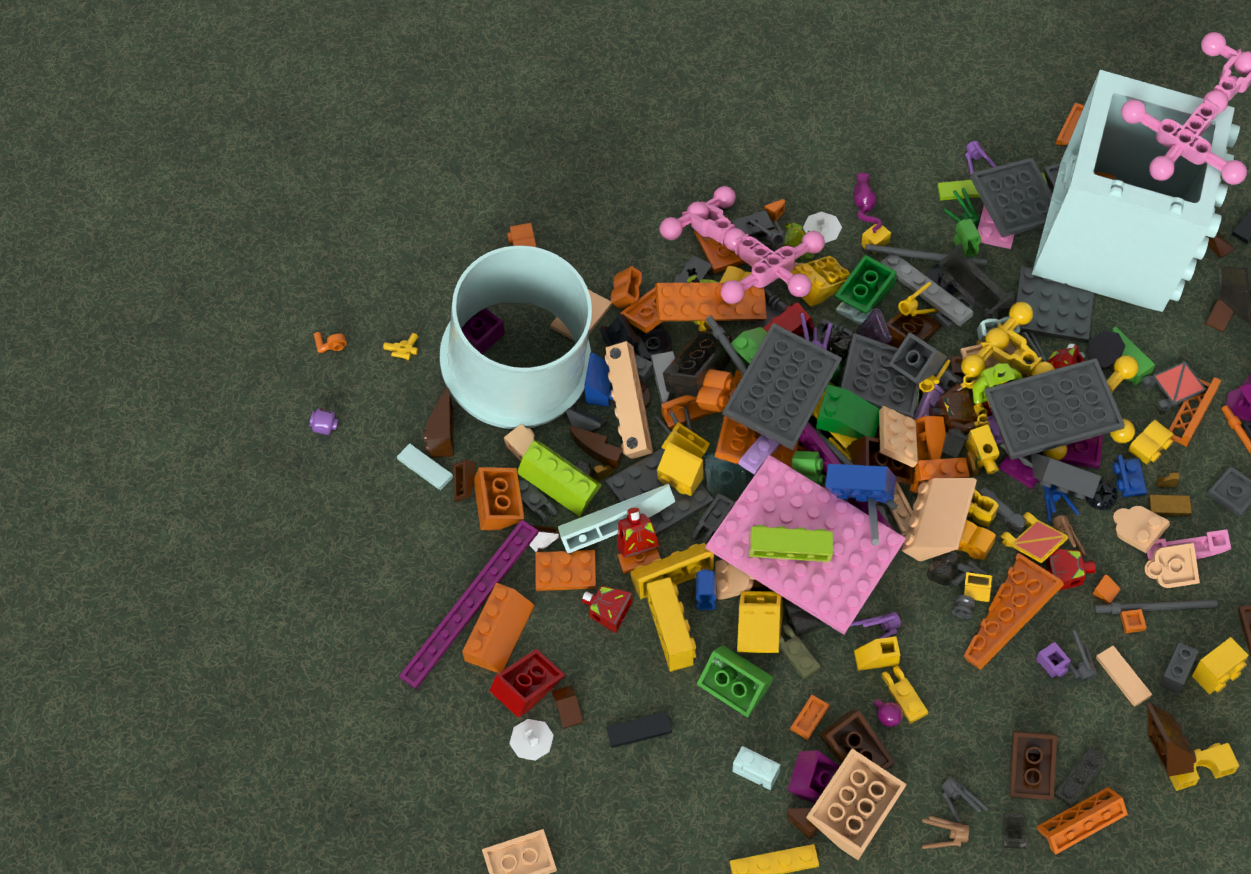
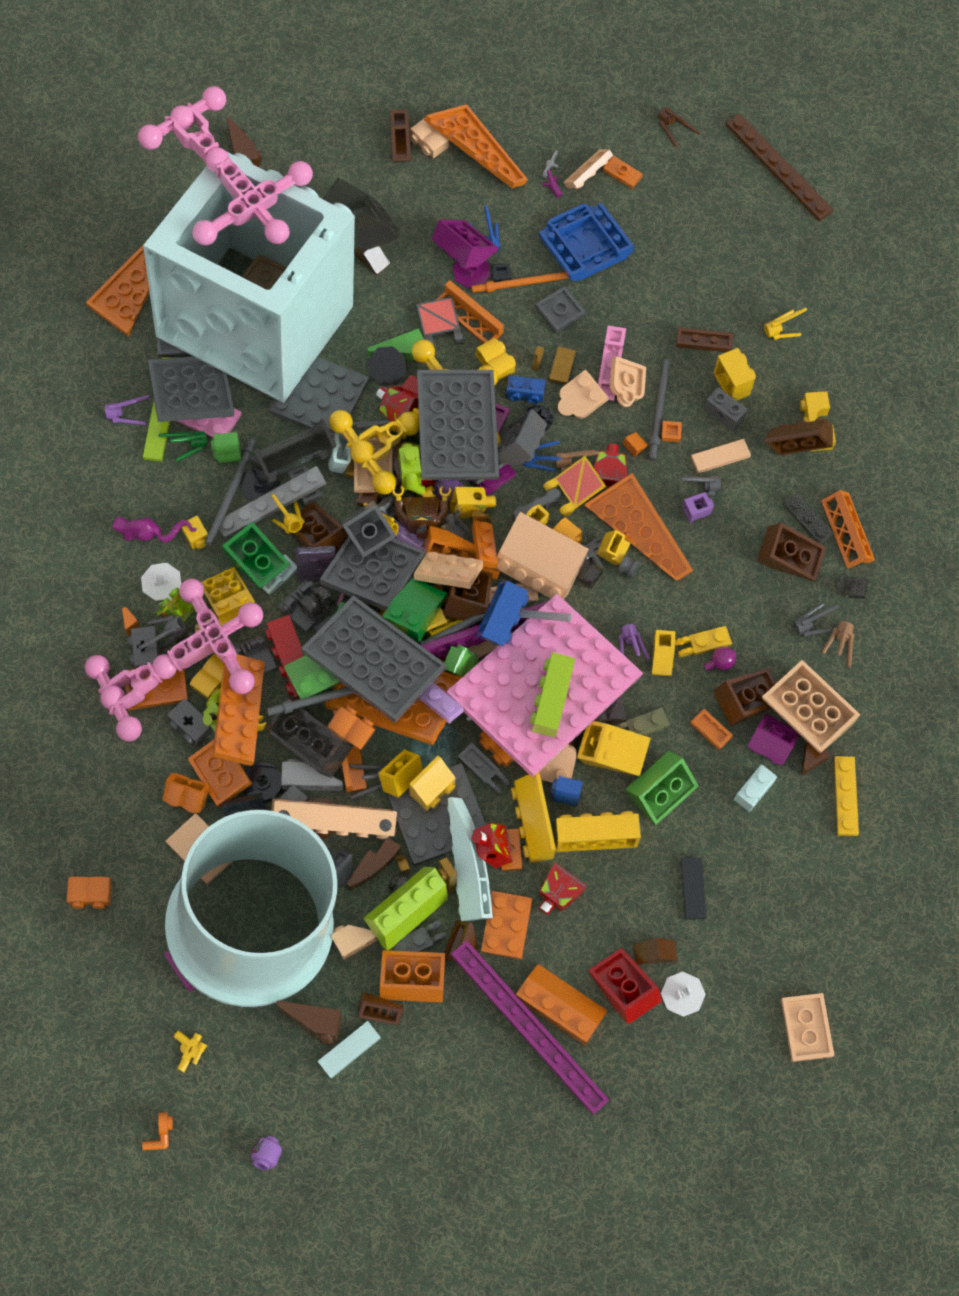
camera: 85 degrees left, 10 degrees up
medium lavender plant [800,313,832,350] -> none
none -> pearl gold plate [437,857,457,895]

